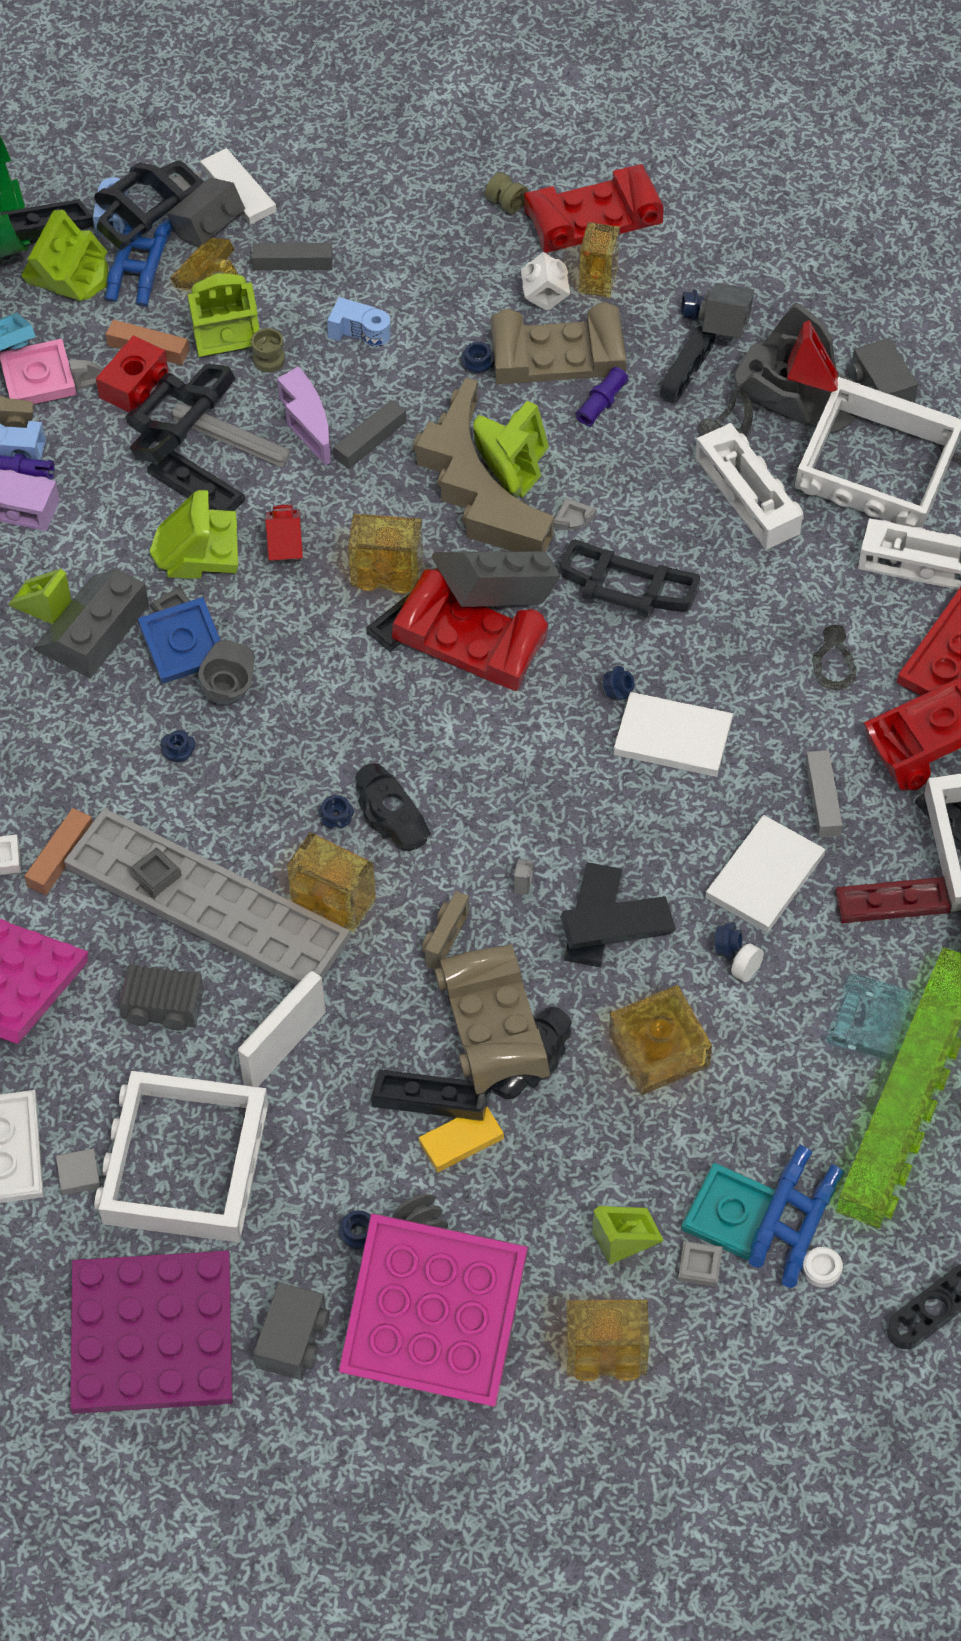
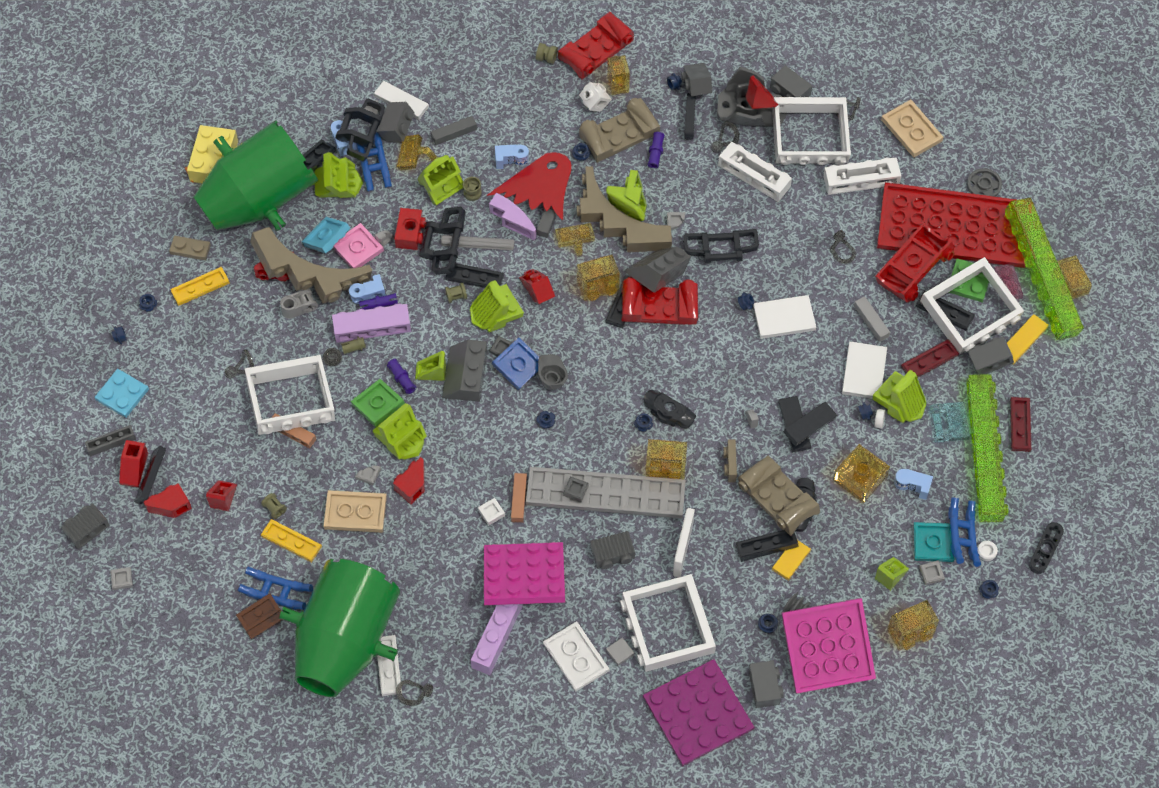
camera: 25 degrees left, 5 degrees up
nougat piece [105,319,190,365] -> none
none -> olive bush [445,283,467,303]
none -> red piece [486,152,571,220]
none -> clear yellow plate [555,223,595,256]
none -> lime piece [872,370,926,423]
none -> light blue leg [894,469,933,500]
none -> dark blue plate [979,580,999,599]

